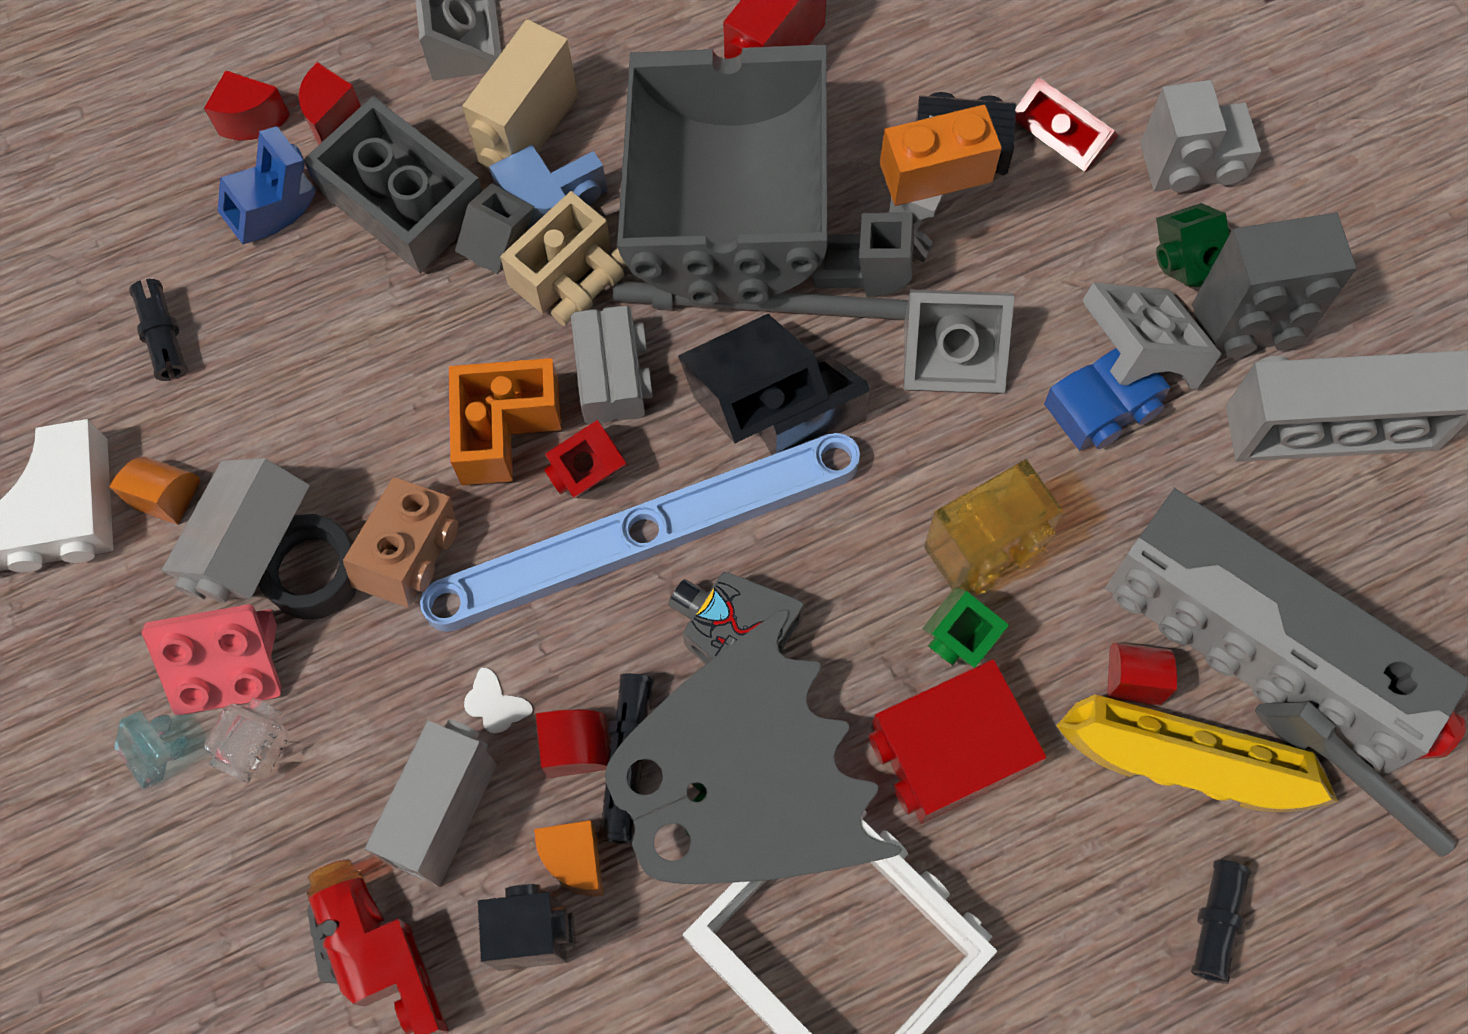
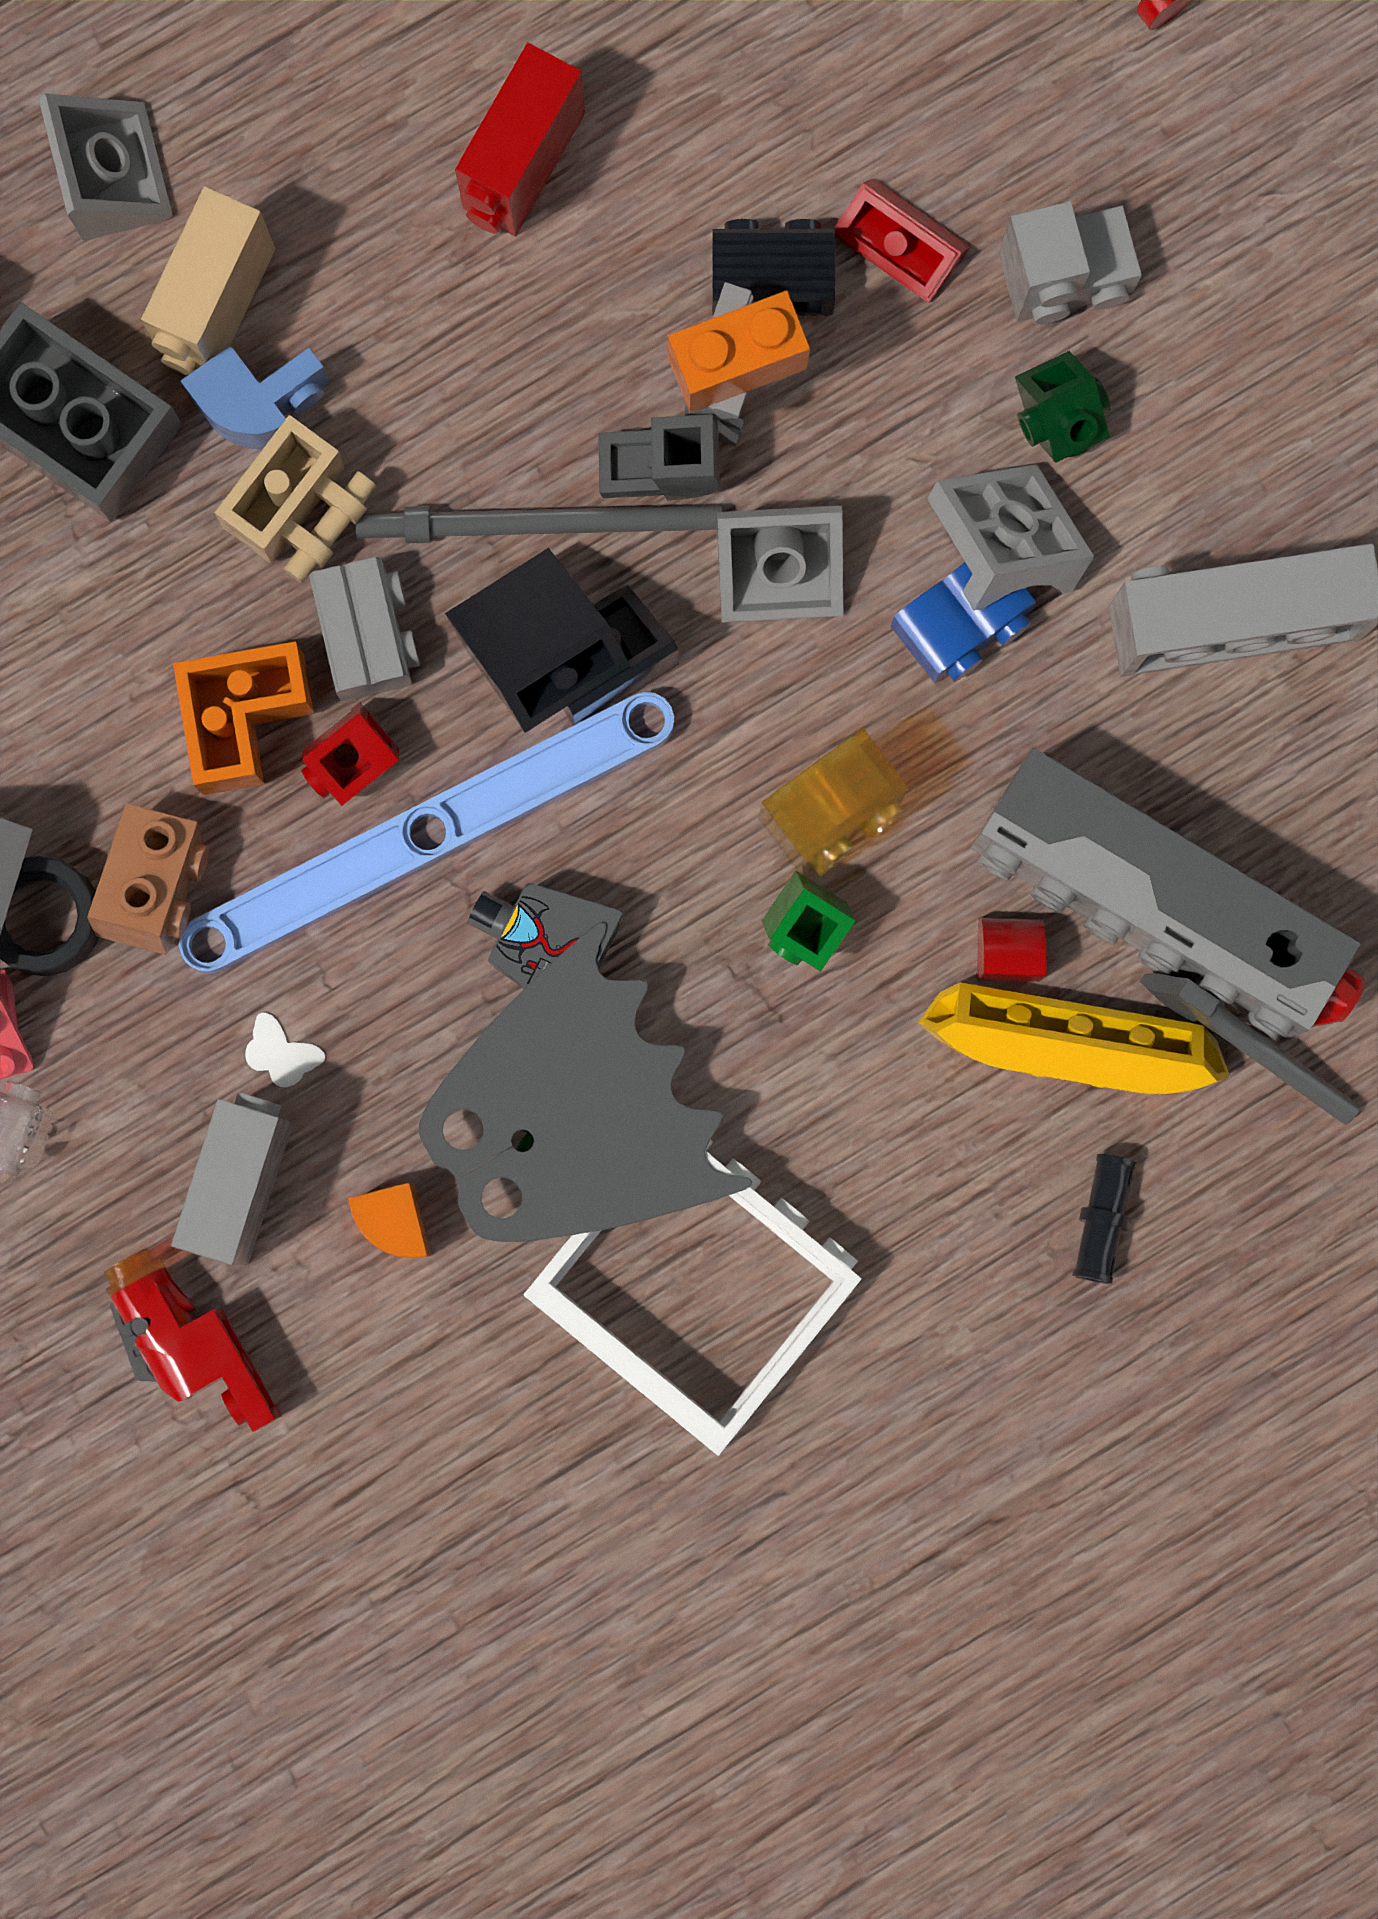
camera: 10 degrees left, 15 degrees up
dark grey brick [455,183,535,274] -> none
black brick [478,884,576,971] -> none
red brick [536,709,611,779] -> none
black pin [597,673,655,844] -> none
dark grey cylinder [617,45,827,306] -> none
red brick [868,659,1047,824] -> none
dark grey brick [1192,212,1357,358] -> none

